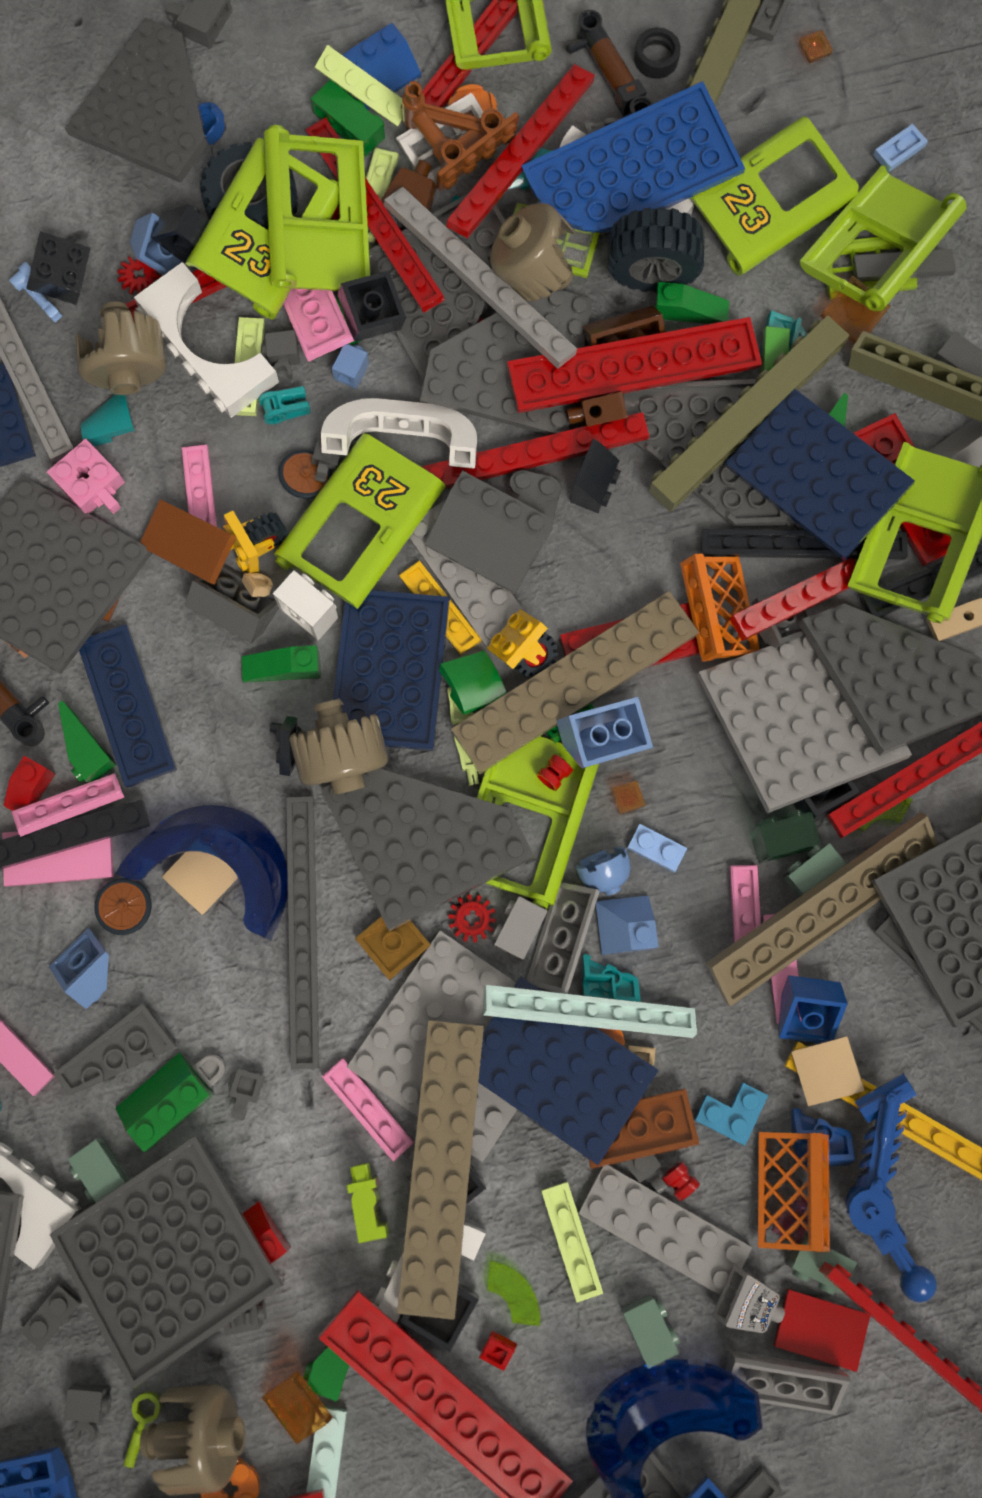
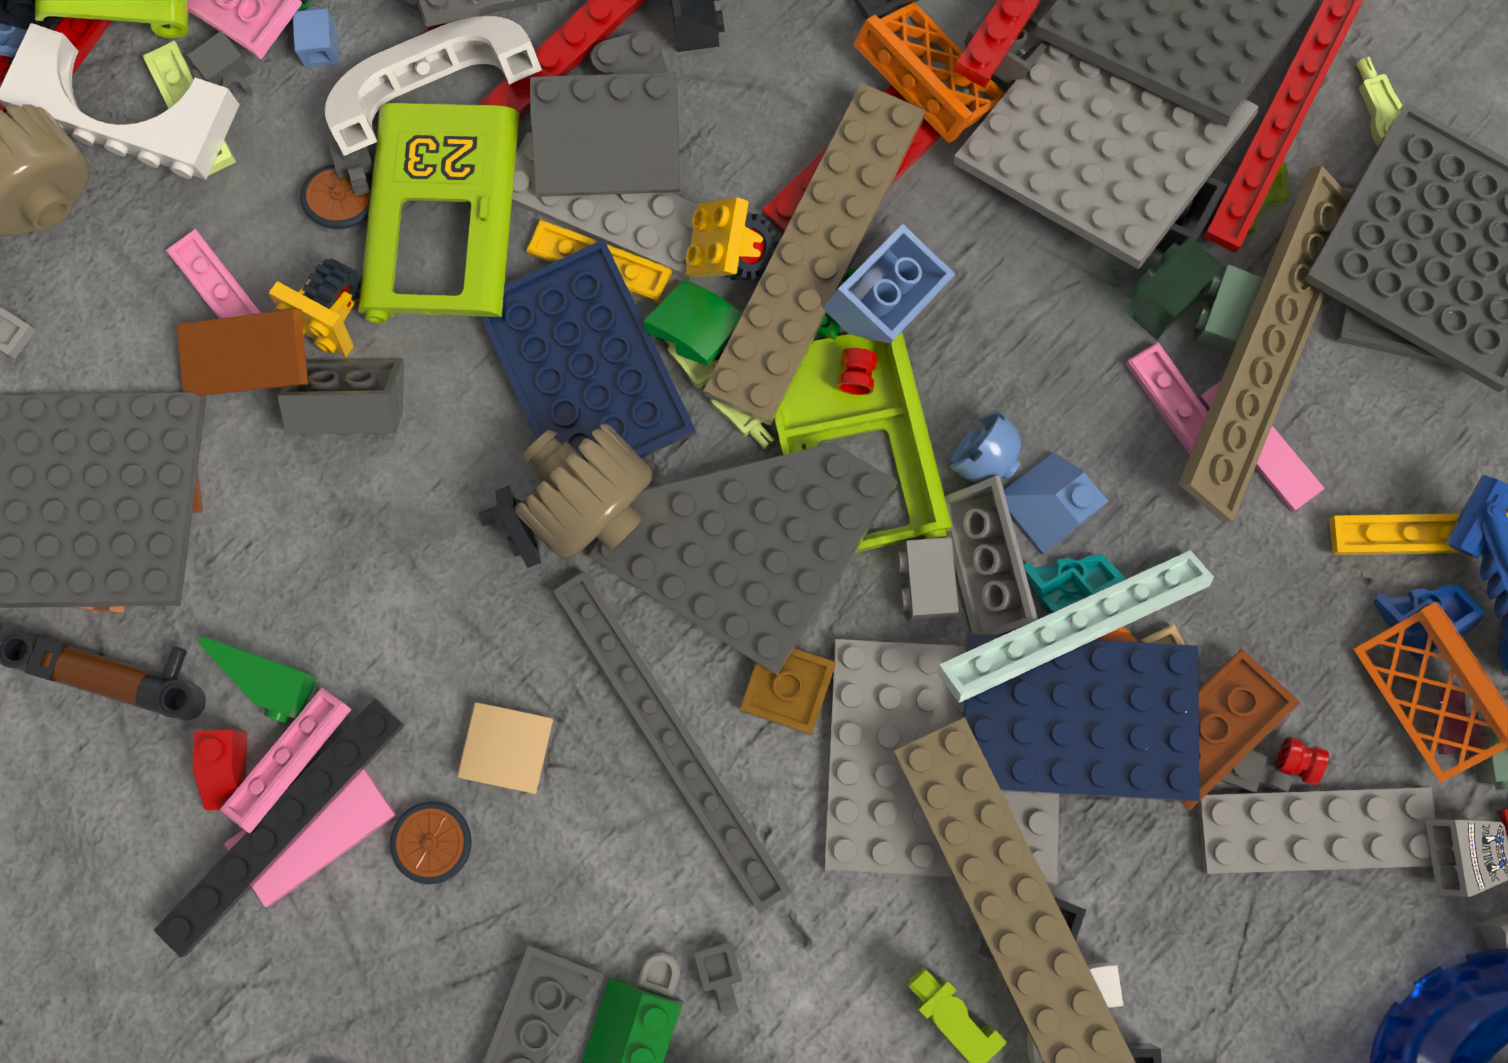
camera: 25 degrees left, 0 degrees up
bright pink hinge [47,439,125,514] -> none
medium blue slope [49,928,109,1009] -> none
dark blue plate [79,624,177,788] -> none
teal slope [80,394,135,447] -> none
clear blue windscreen [115,805,288,941] -> none
tan tile [241,573,273,597] -> none
green slope [242,645,321,683] -> none
teal piece [258,386,311,425] -> none
white brick [273,571,338,640] -> none
bright pink tile [322,1058,414,1161] -> none
red gear [448,894,496,943] -> none
clear neon green tile [487,1260,541,1326] -> none
yellowish green plate [541,1181,604,1302] -> none
clear orange plate [611,781,646,815] -> none
sand green brick [621,1294,680,1369] -> none
light blue plate [627,824,687,873] -> none
dark azure plate [694,1083,768,1146] -> none
blue slope [778,975,848,1043] -> none
tan slope [792,1036,865,1106] -> none

